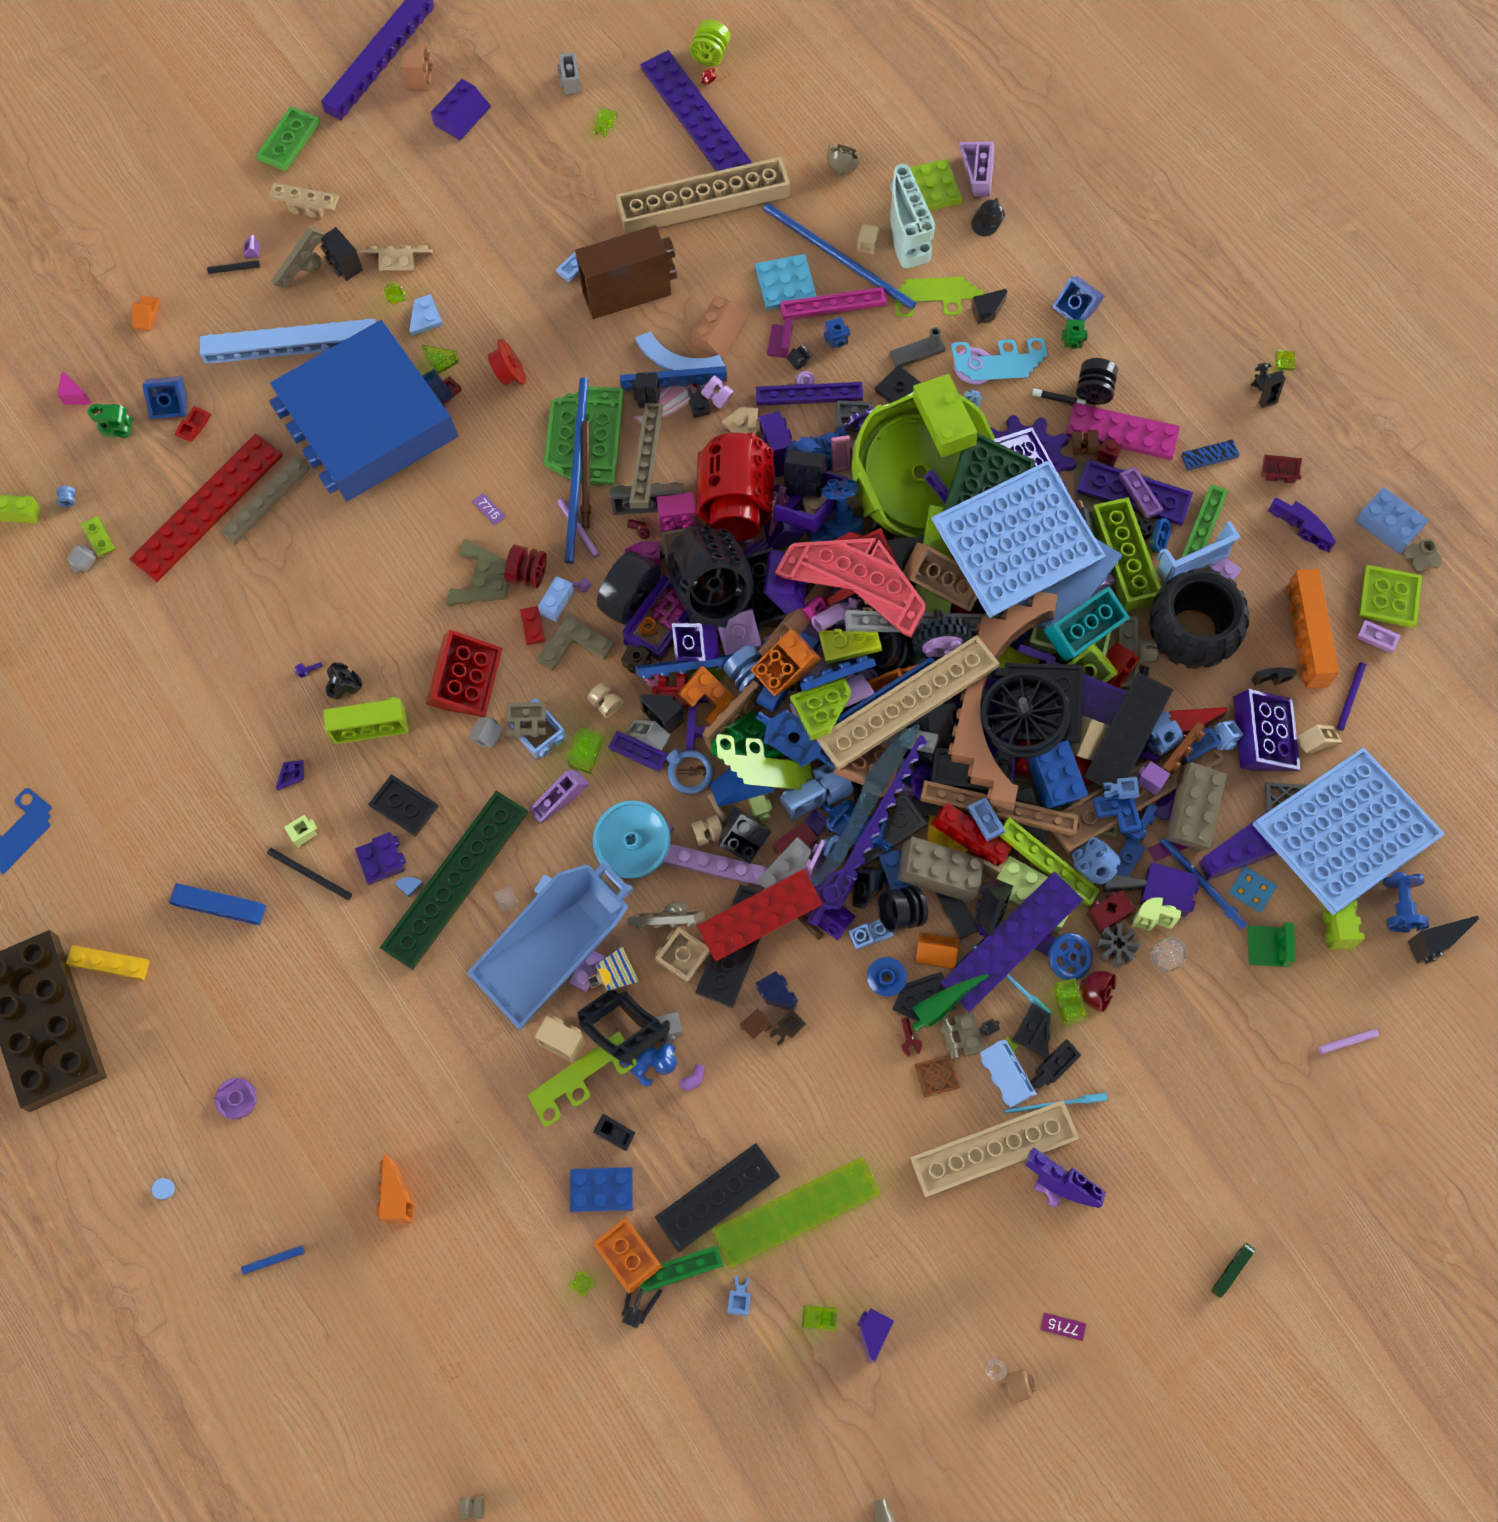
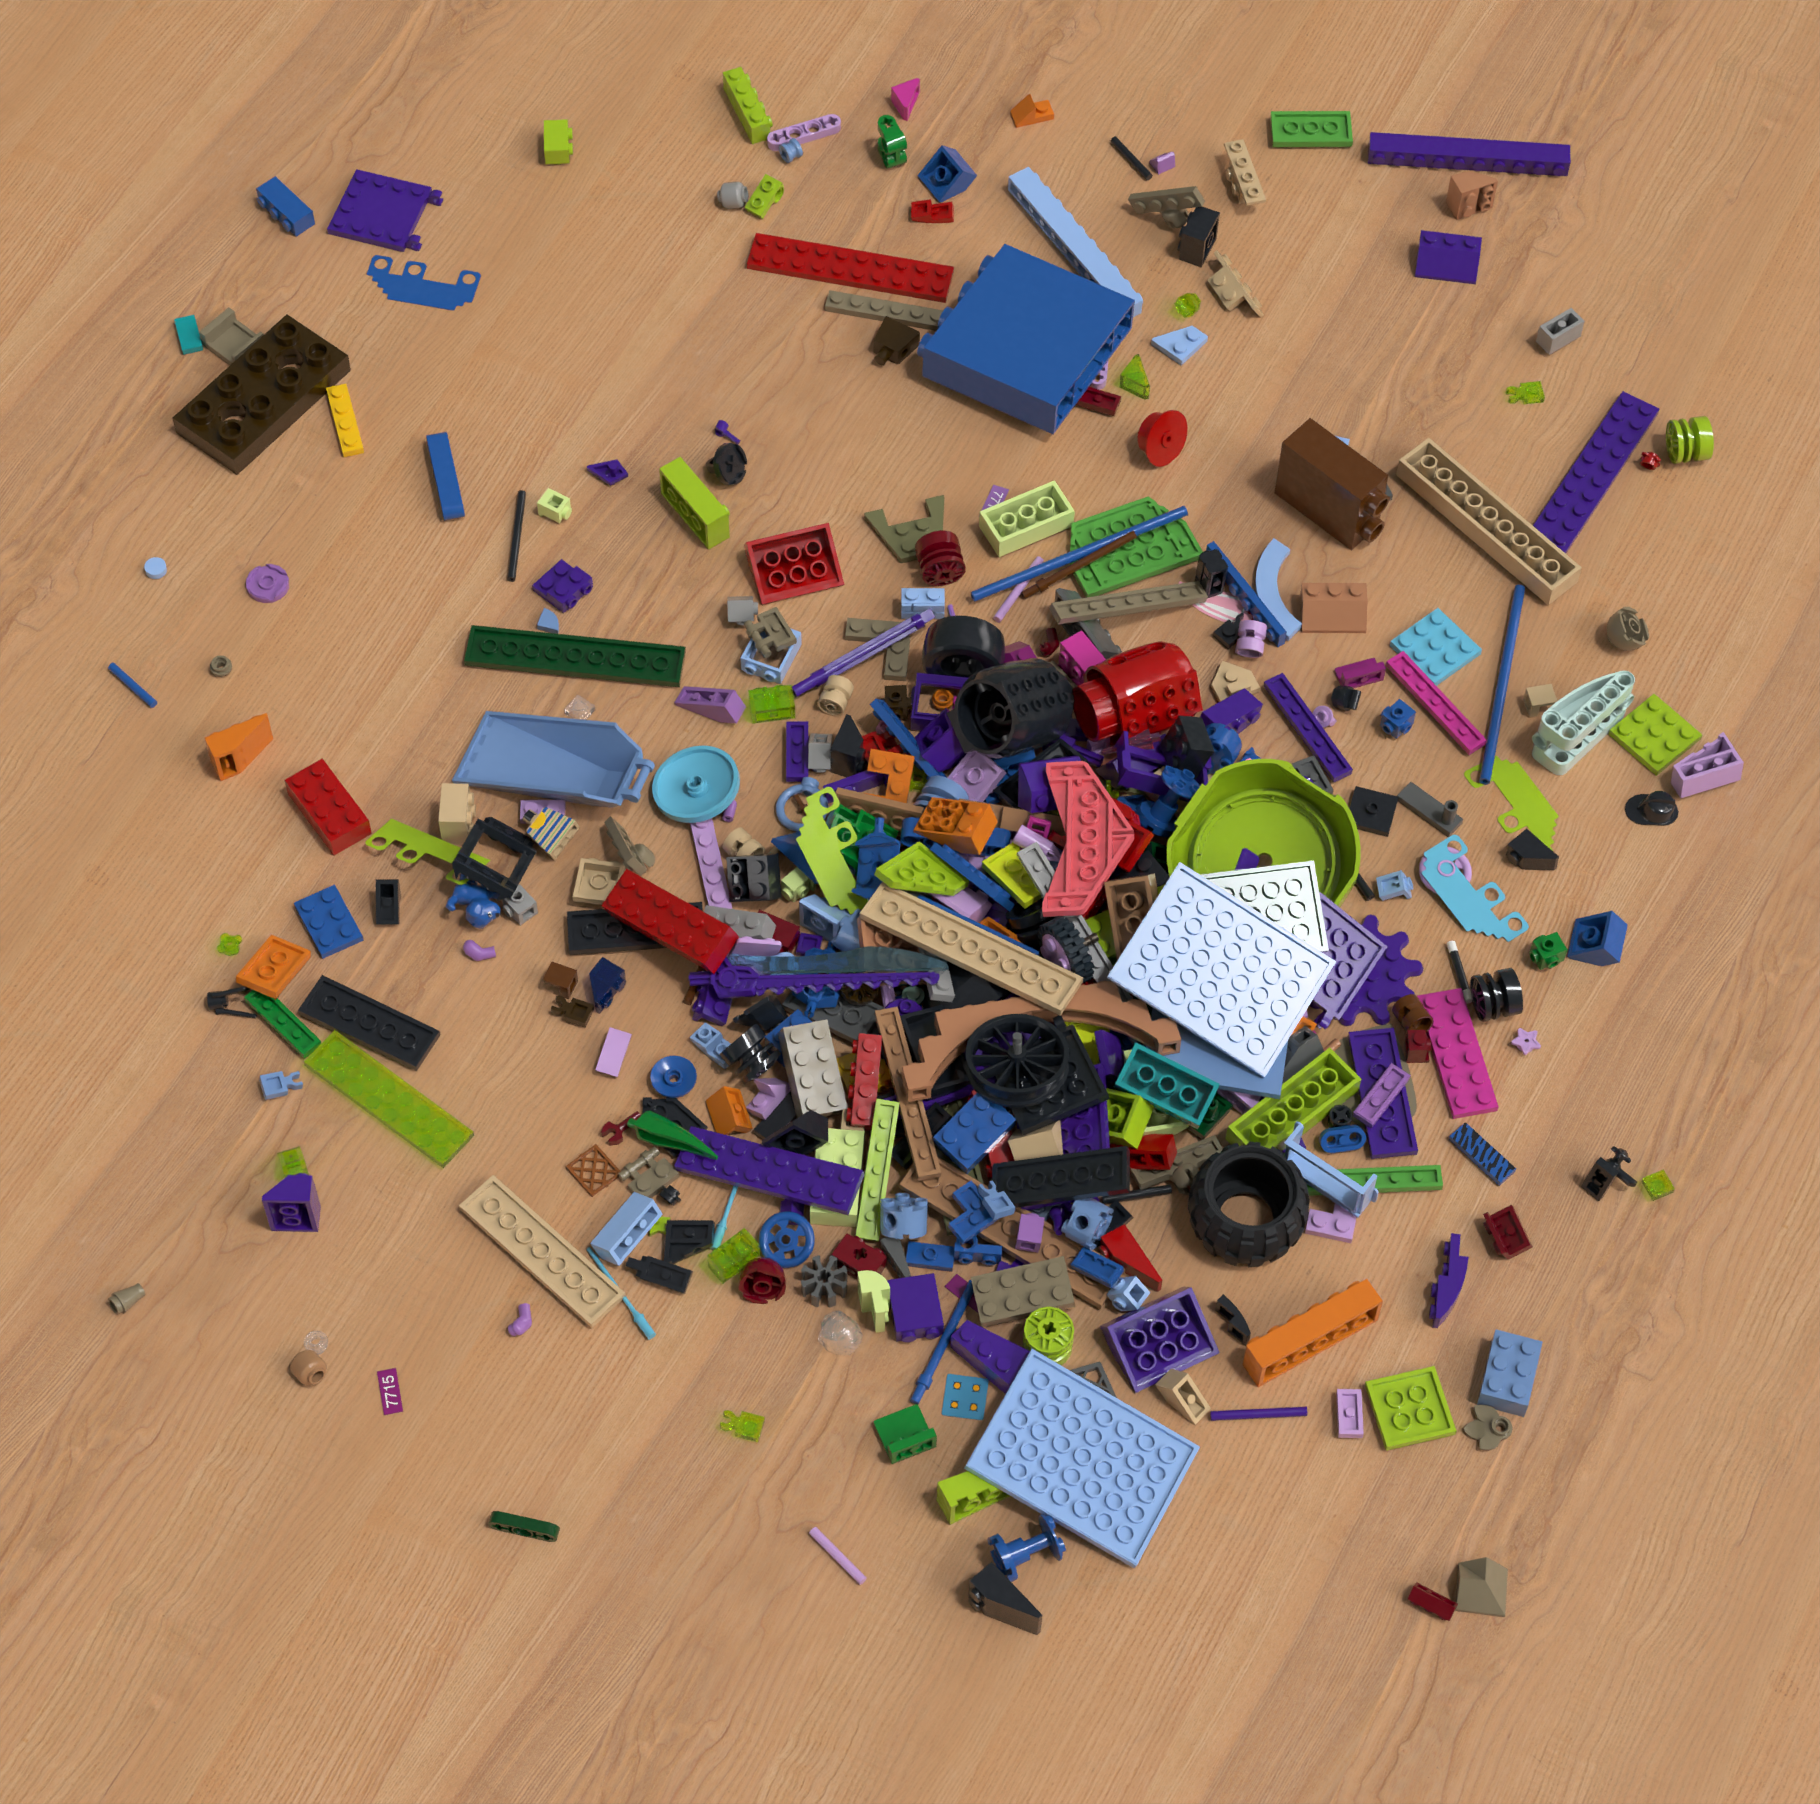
camera: 60 degrees right, 10 degrees down
black plate [368,774,439,837] -> none
clear blue tile [422,369,453,403] -> none
red plate [520,606,545,645] -> none
lime brick [913,373,978,458] -> none
medium blue plate [968,797,1005,841] -> none
dark purple slope [1025,1148,1106,1208] -> none
dark orange plate [1162,722,1205,774] -> none
none -> dark tan plate [210,656,232,677]
none -> red brick [284,758,372,856]
none -> lavender slope [596,1027,632,1078]
none -> clear neon green plate [720,1410,765,1442]
none -> lavender slope [746,1078,790,1120]
none -> lavender beam [767,114,841,151]
none -> piece [790,608,935,698]
none -> dark brown torso [874,316,920,366]
none -> yellowish green brick [979,480,1075,557]
none -> lime wheel [1022,1306,1074,1365]
none -> lavender plate [1511,1028,1541,1055]

